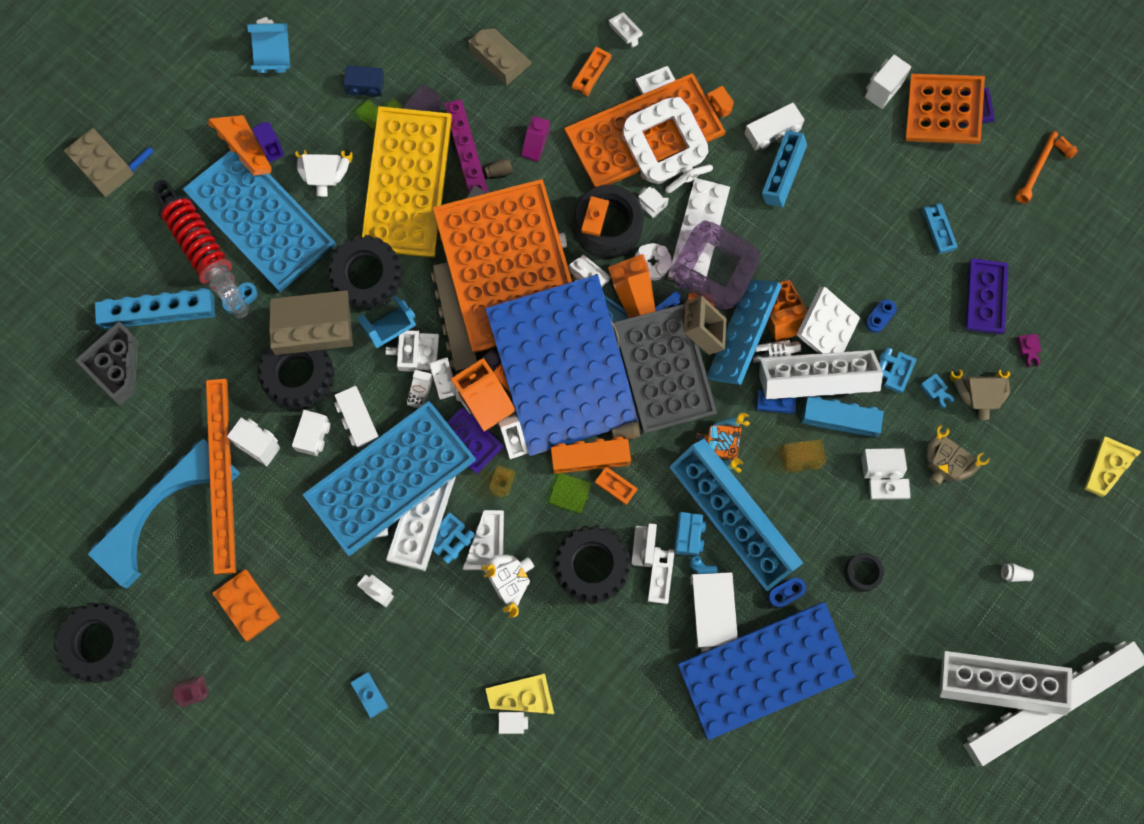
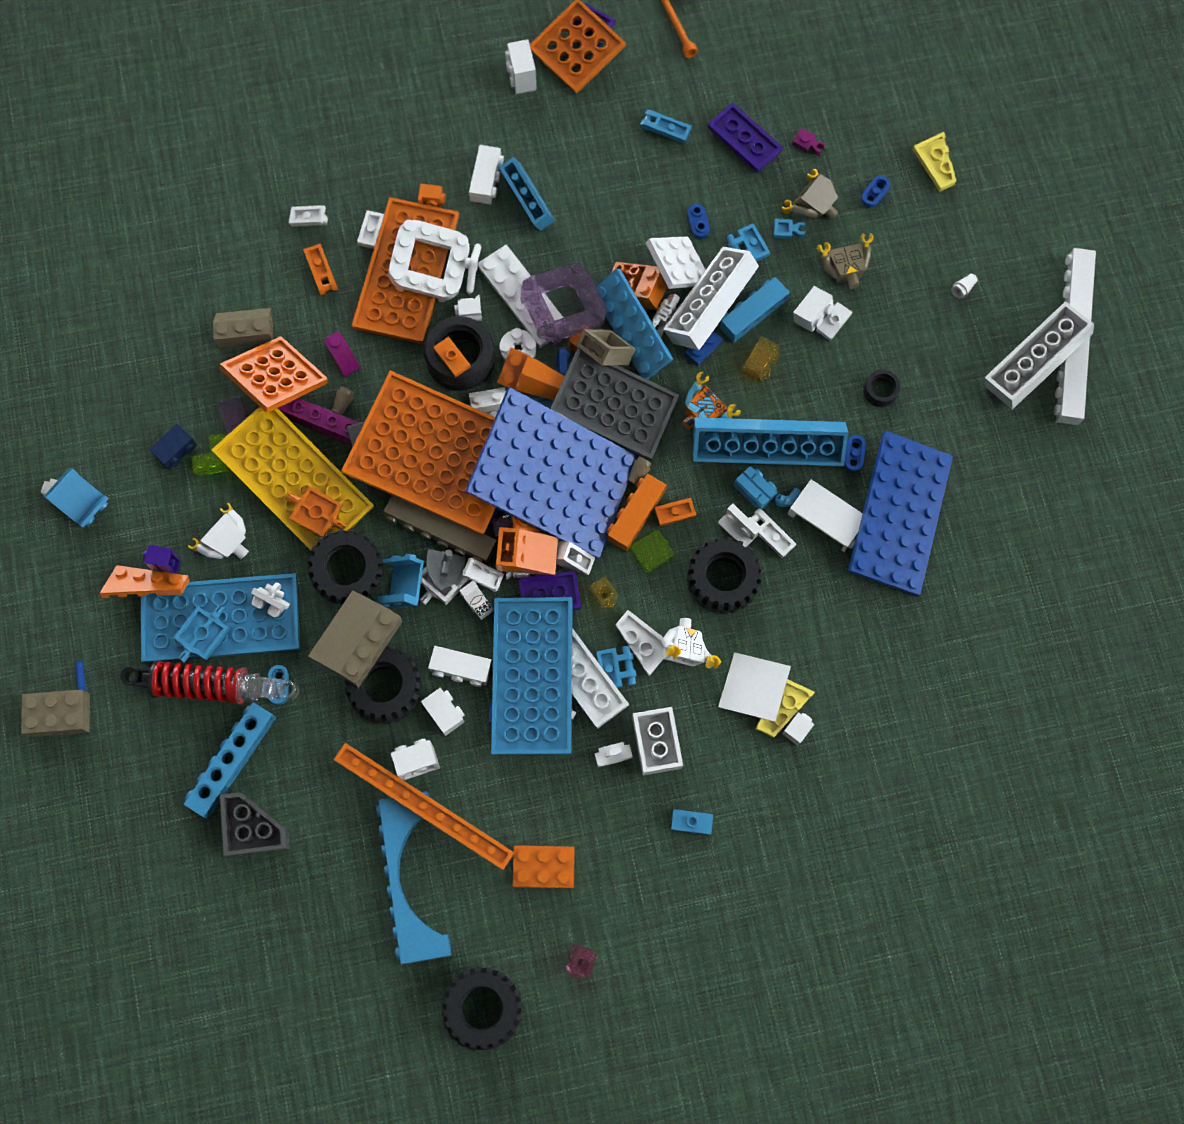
camera: 50 degrees left, 0 degrees up
none -> dark azure plate [173,604,230,663]
none -> orange piece [220,336,328,413]
none -> white hips [251,583,290,618]
none -> orange plate [286,486,347,538]
none -> dark grey shield [426,549,466,591]
none -> white brick [632,707,683,775]
none -> white piece [718,652,791,722]
none -> blue plate [861,176,890,208]

